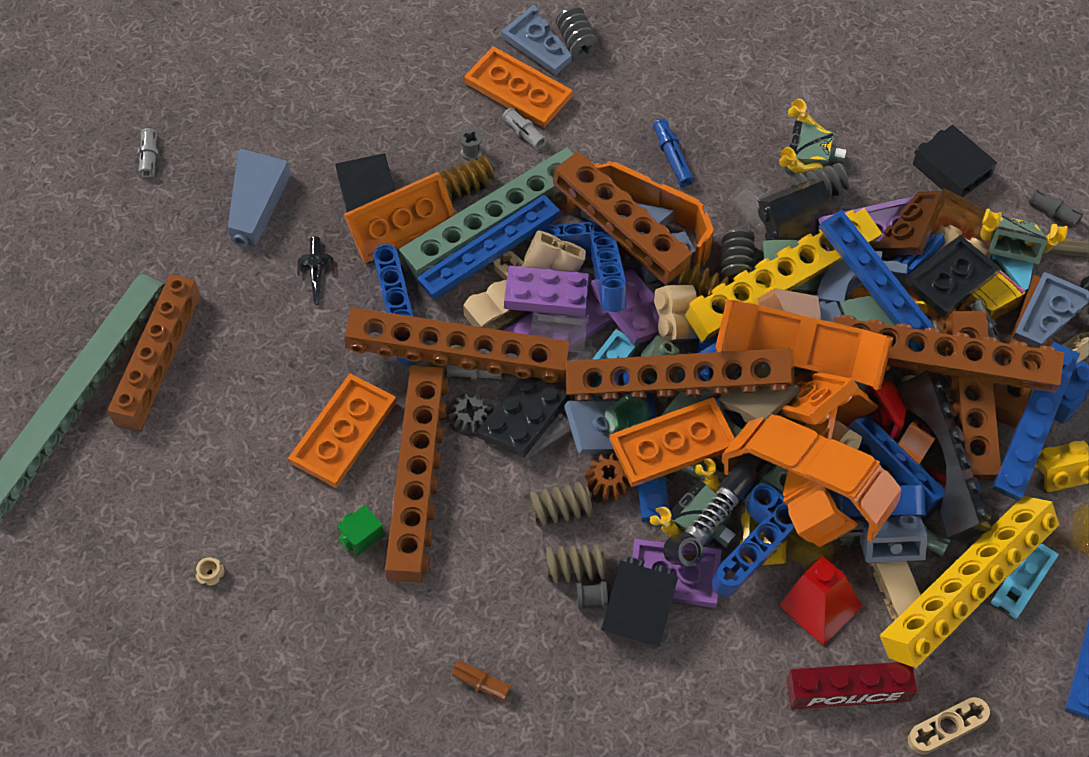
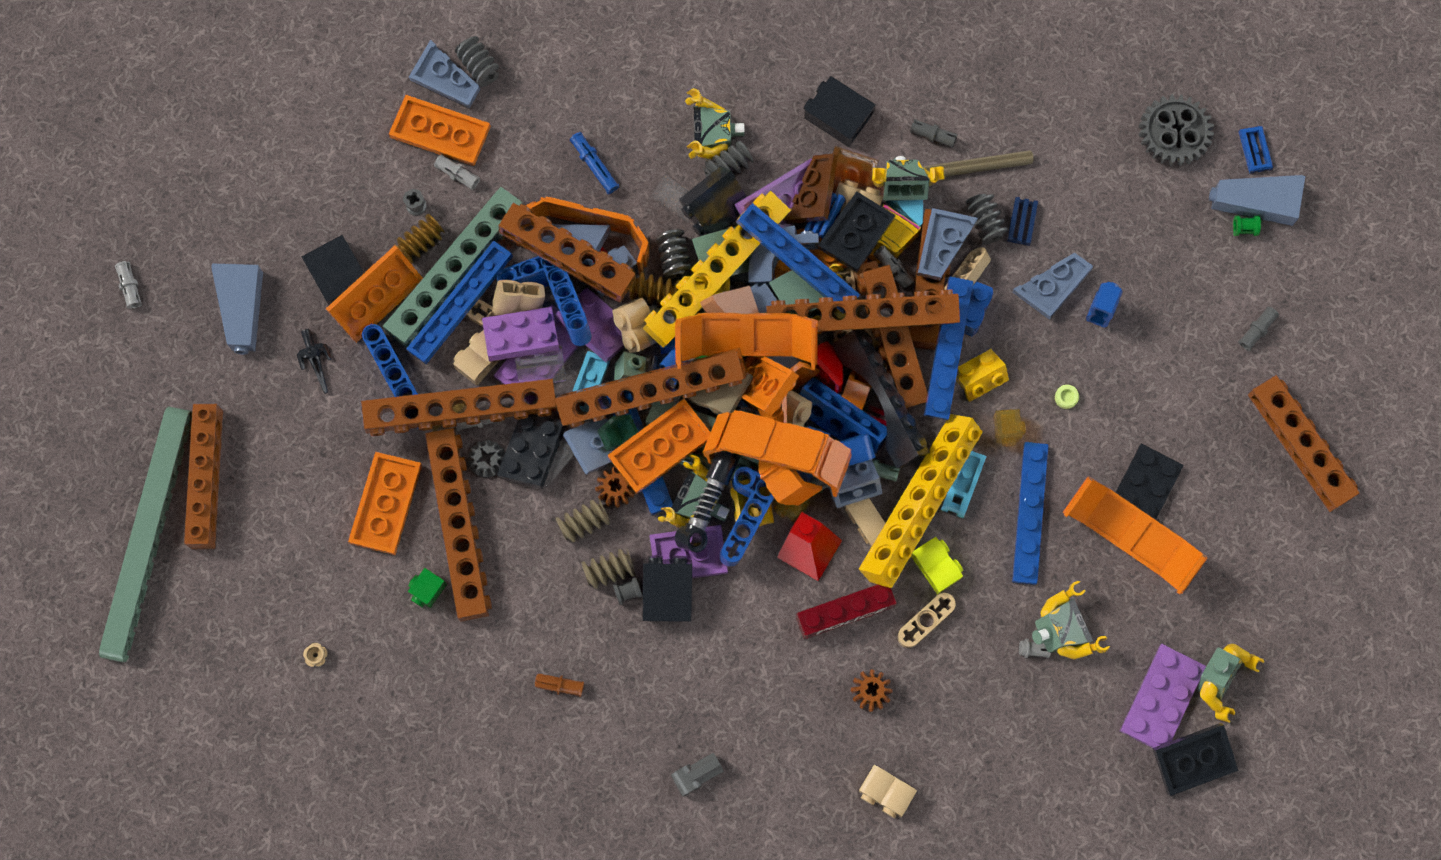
camera: 15 degrees left, 15 degrees up
none -> neon yellow brick [911,537,963,595]

